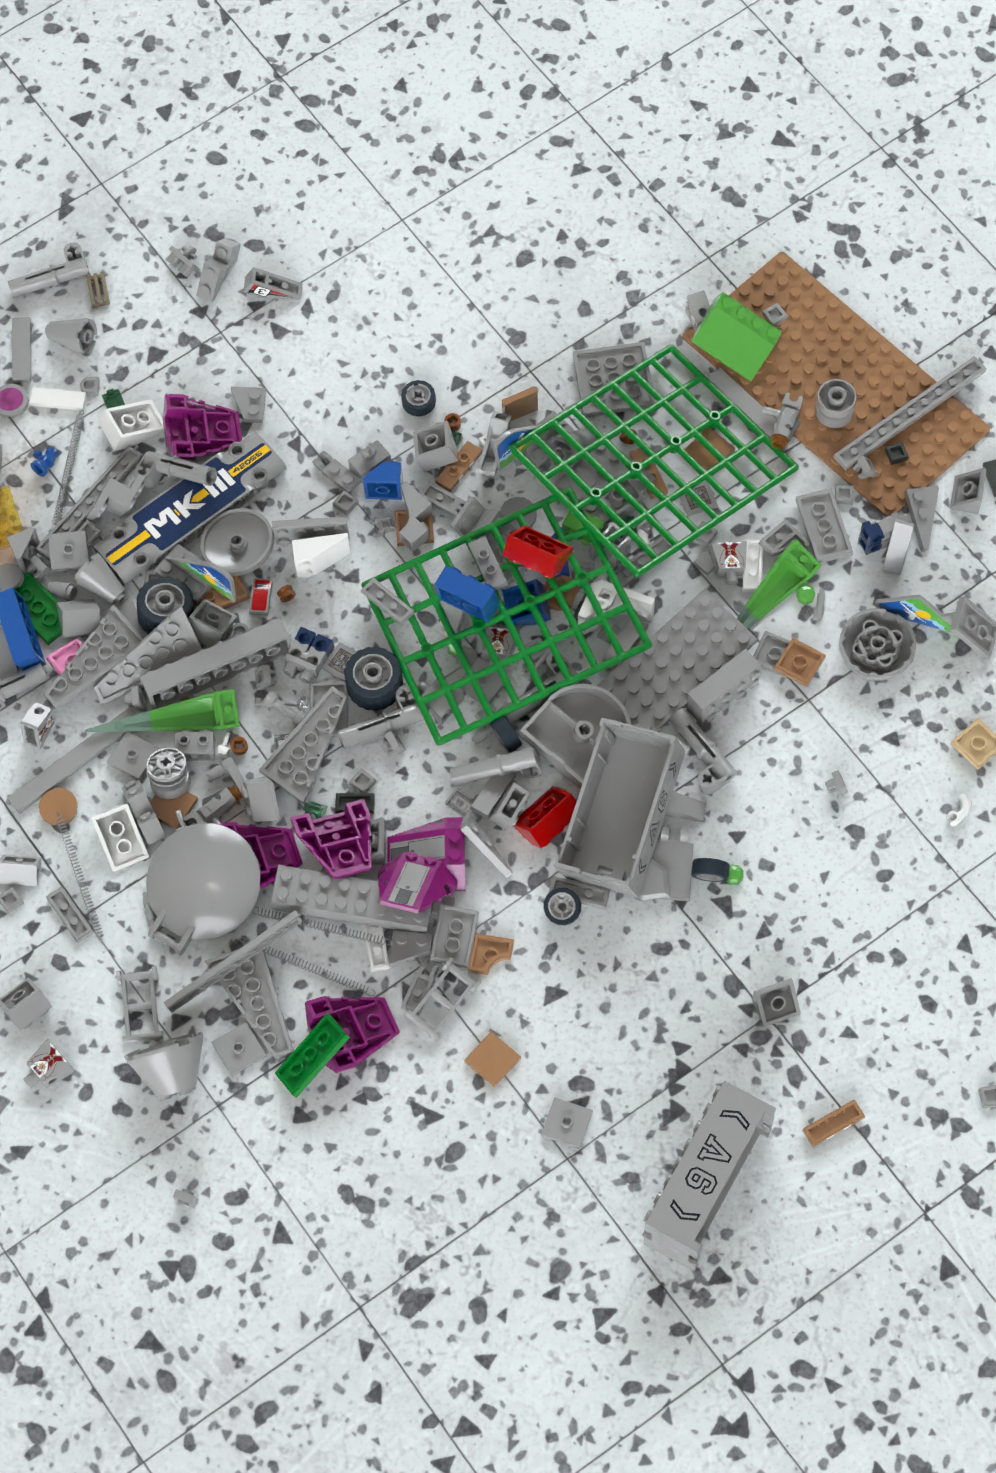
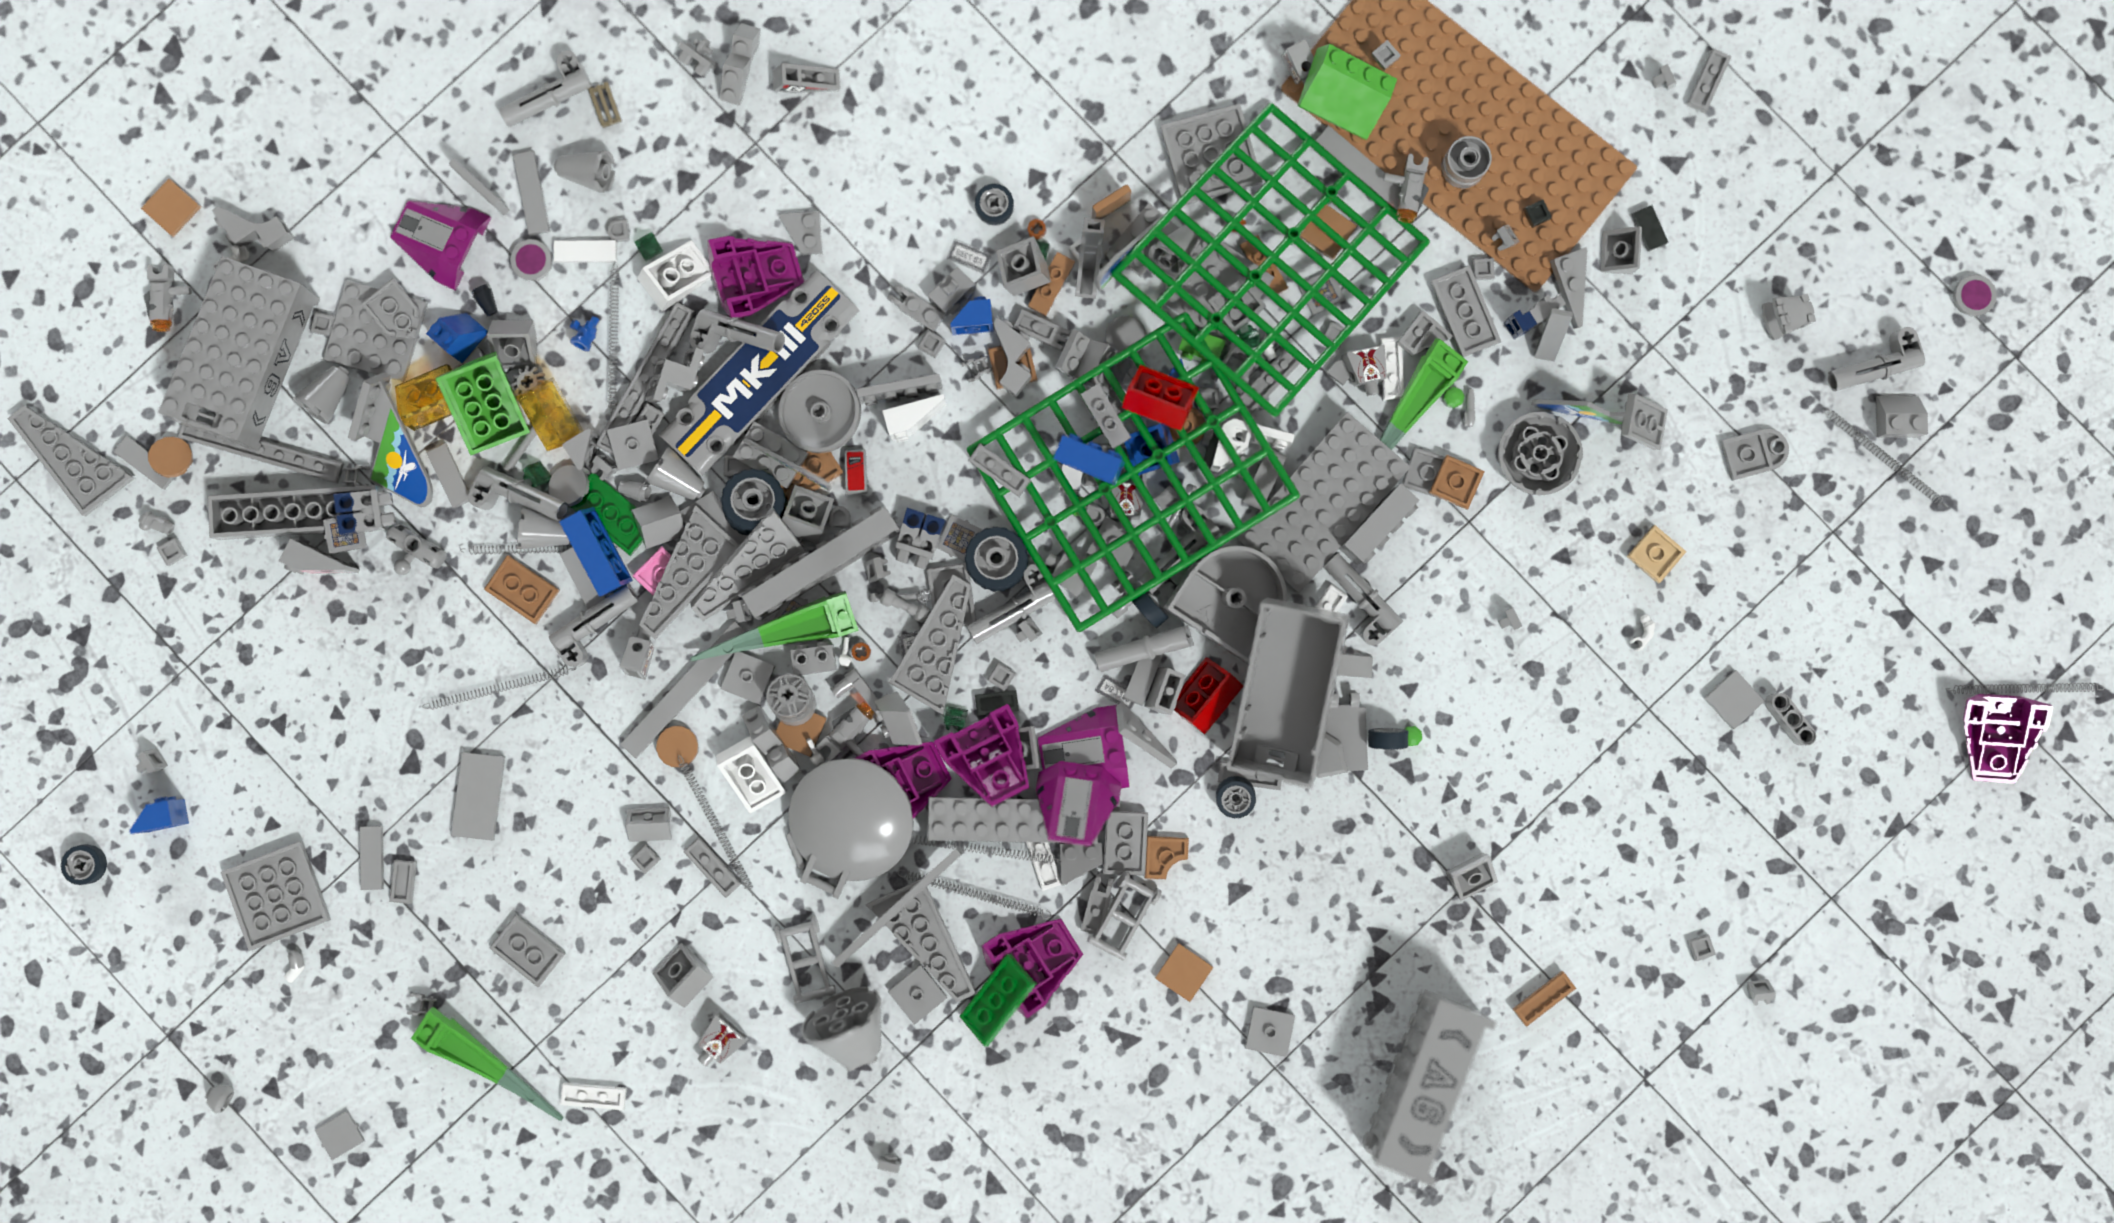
camera: 10 degrees left, 20 degrees up
dark orange bush [277,585,296,602] -> none
light grey plate [834,356,987,471] -> none
none -> clear tile [946,238,993,275]

